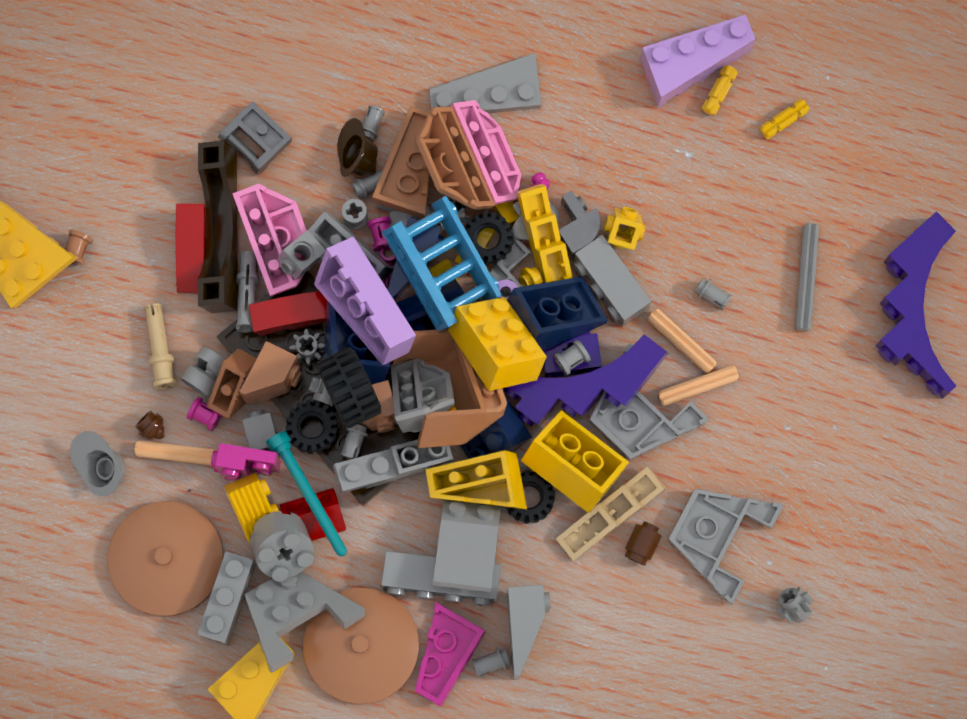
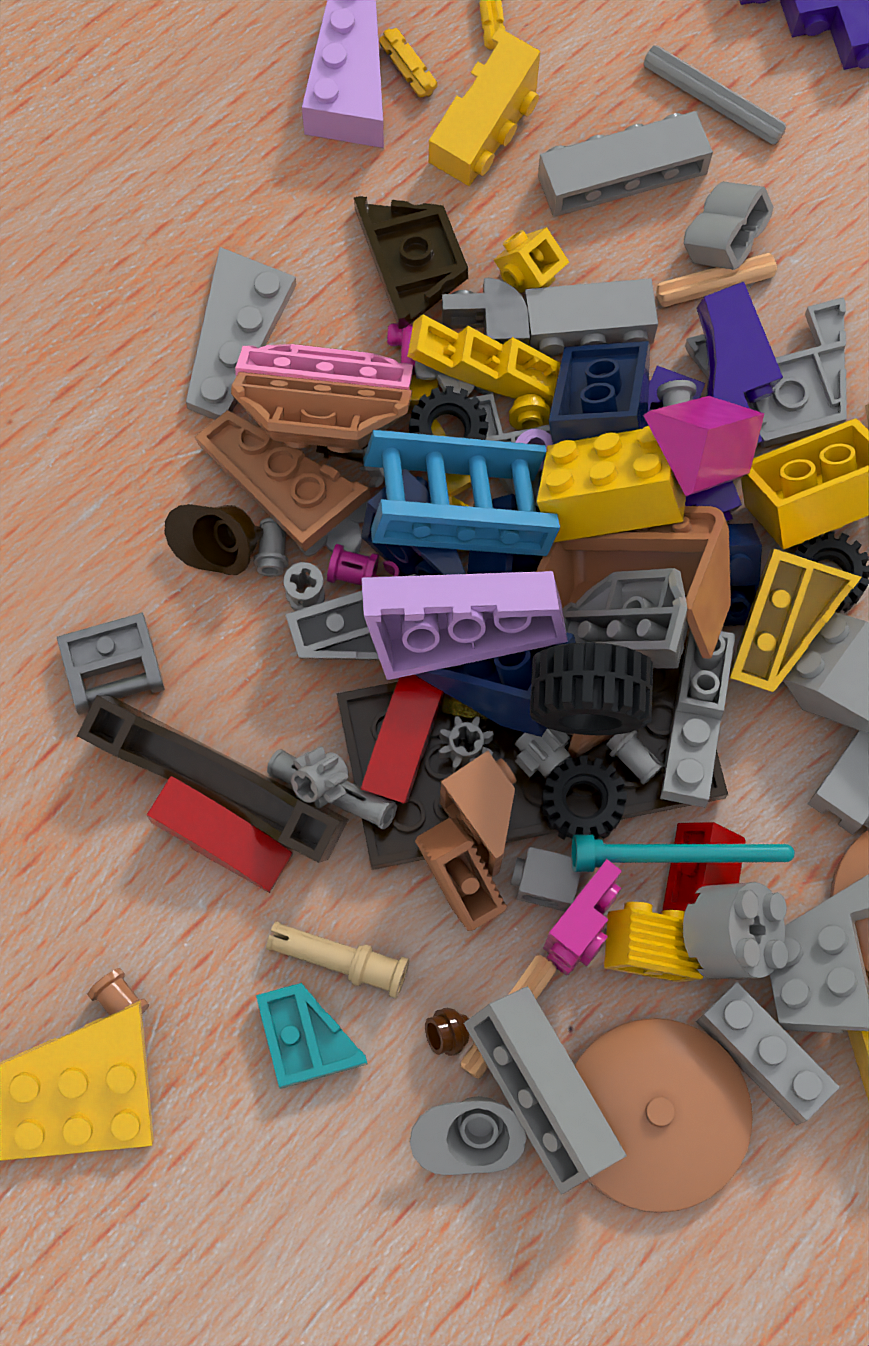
camera: 60 degrees left, 5 degrees down
light grey wheel [180,346,225,399] -> none
dark pink bush [187,396,223,432] -> none
bright pink wedge [232,184,307,297] -> none
light grey brick [277,230,326,280] -> none
light grey pin [362,105,385,142] -> none
light nougat axle [658,365,739,406] -> none
light grey pin [694,278,732,310] -> none
none -> teal wing [256,983,368,1089]
none -> light grey gear [291,746,348,808]
none -> dark brown wing [354,196,468,329]
none -> yellow wedge [428,27,540,186]
none -> light grey brick [463,986,627,1195]
none -> light grey brick [538,111,713,217]
none -> dark pink slope [643,396,765,496]
none -> light grey brick [683,181,774,270]

